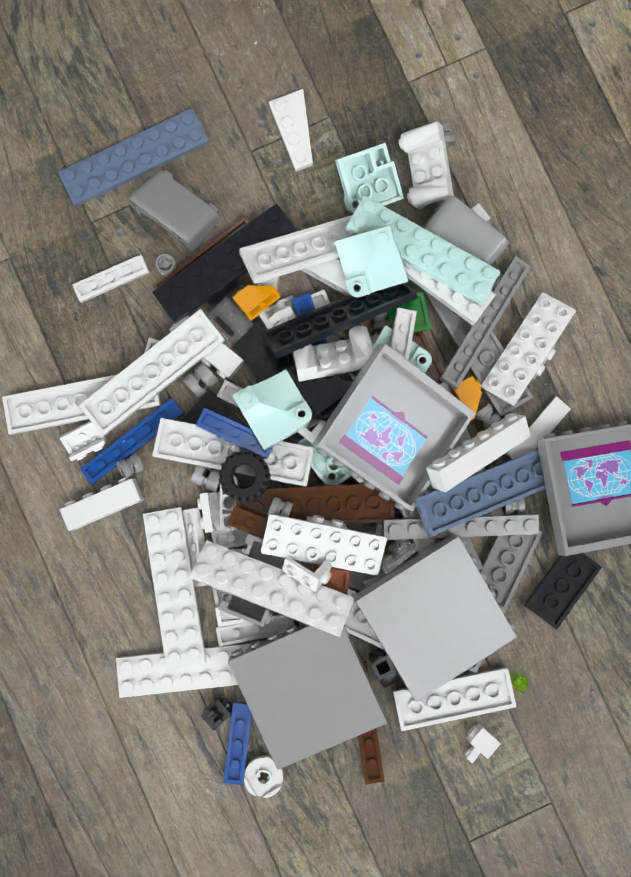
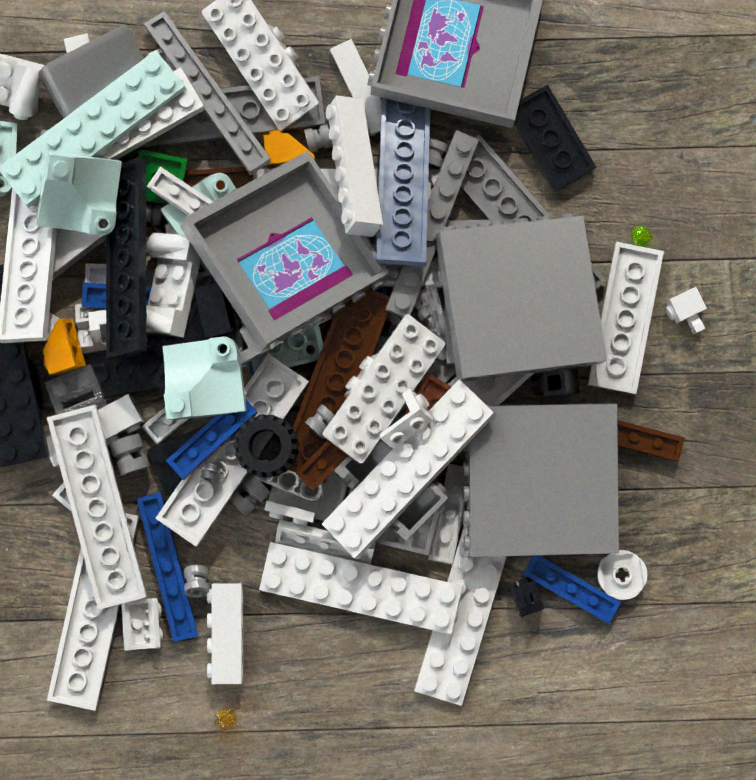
camera: 65 degrees left, 0 degrees up
none -> flat silver plate [200,463,224,483]
none -> clear yellow plate [214,707,238,730]

